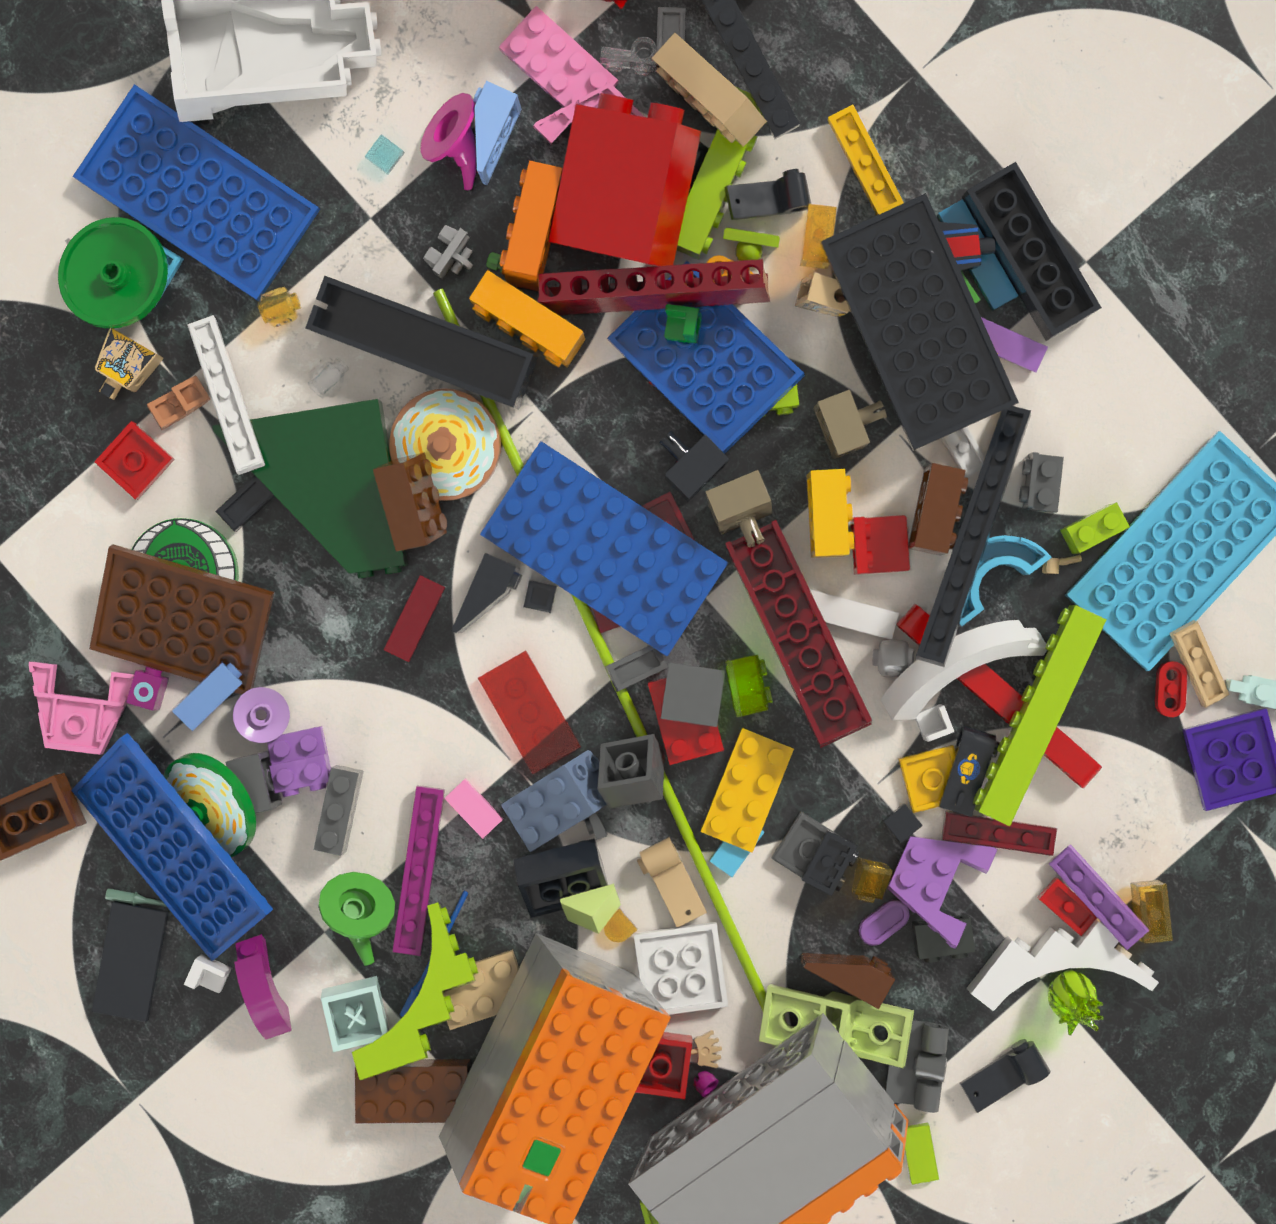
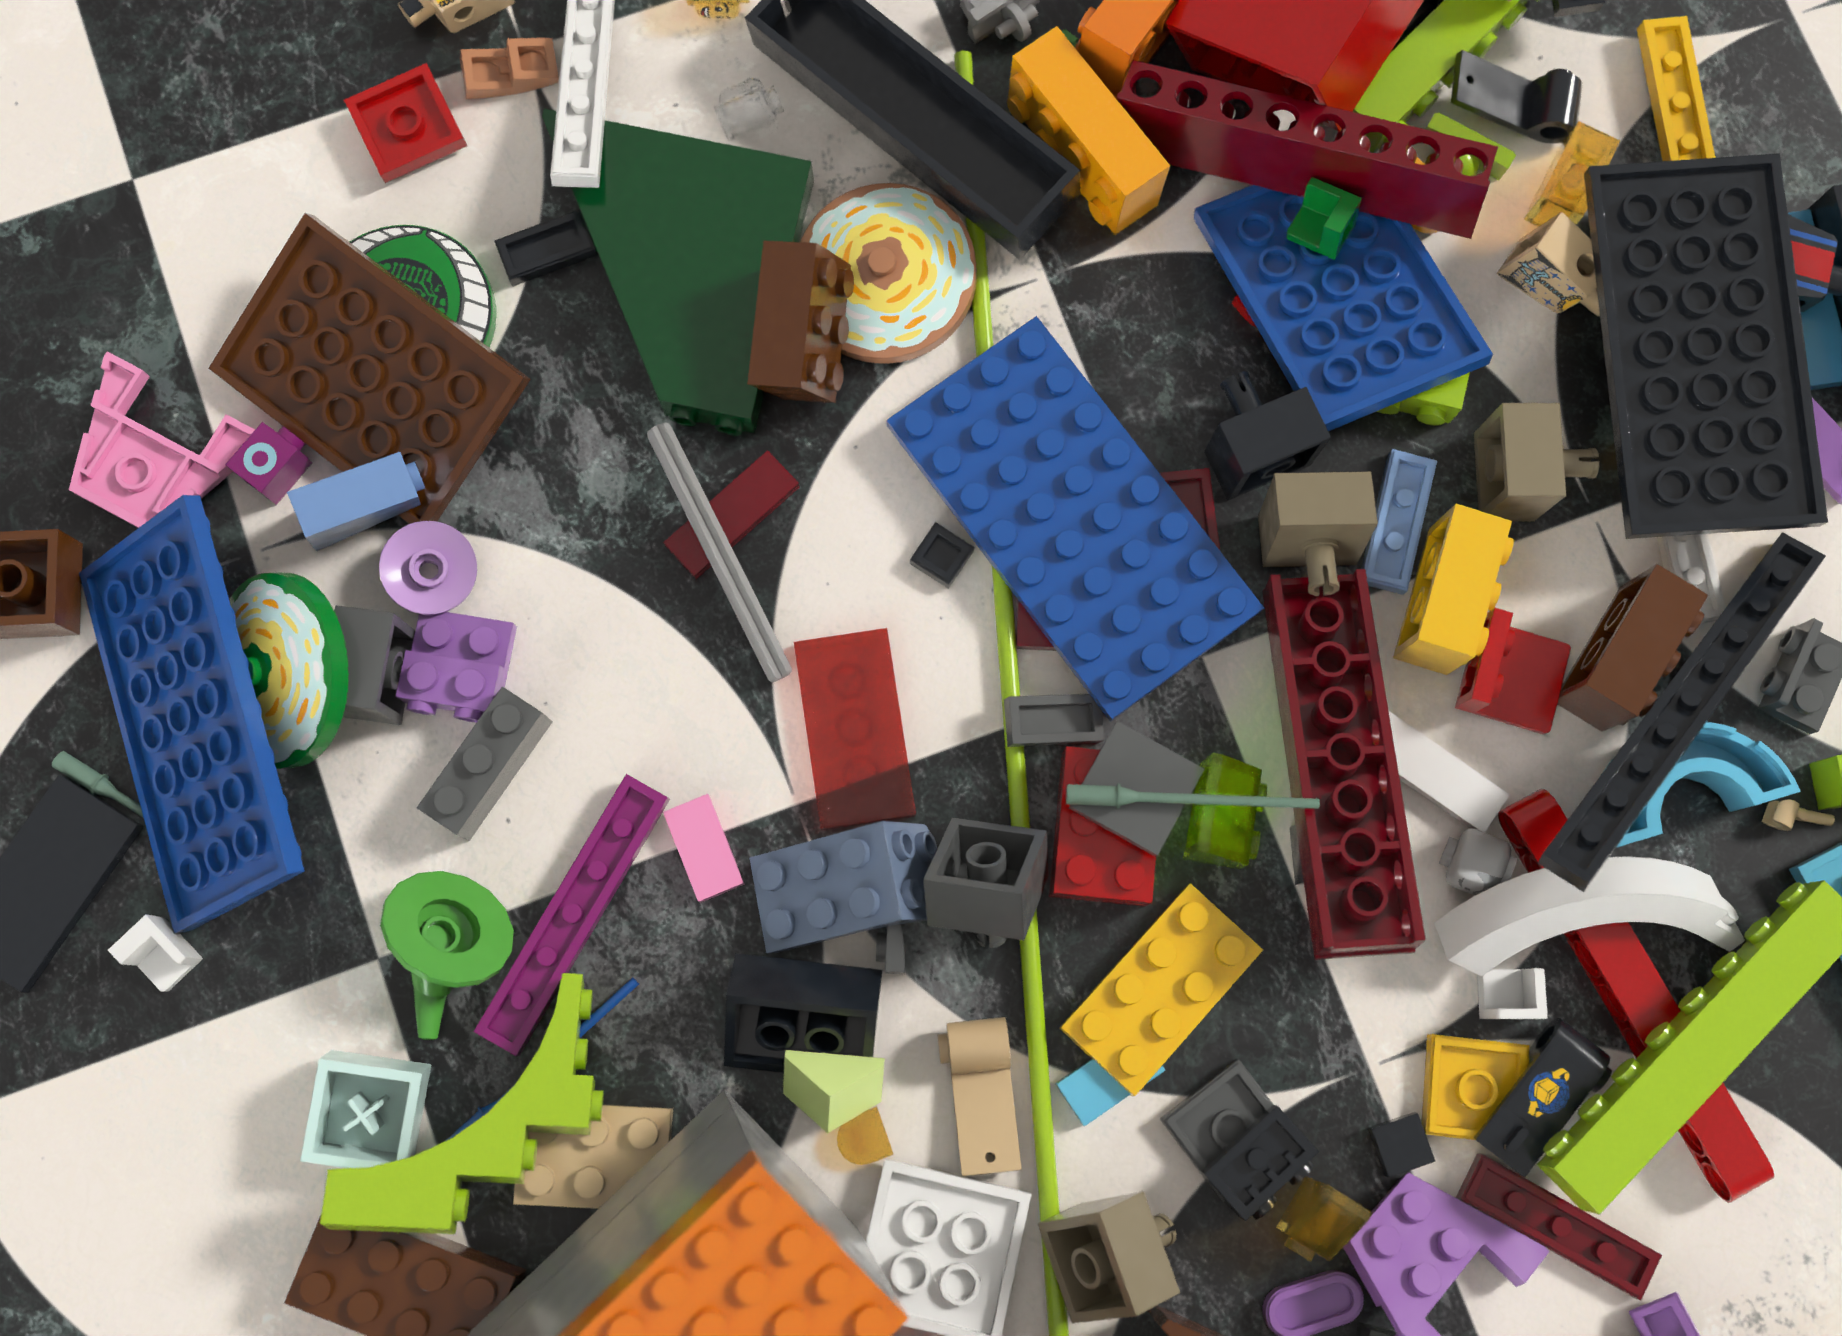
camera: 20 degrees right, 10 degrees down
magenta arch [234,934,292,1040] -> none
black slope [451,553,522,633] -> none
none -> light grey axle [647,422,792,682]
none -> dark tan brick [1038,1191,1180,1323]
none -> sand green piece [1066,784,1320,809]
none -> light blue tile [1361,449,1437,595]

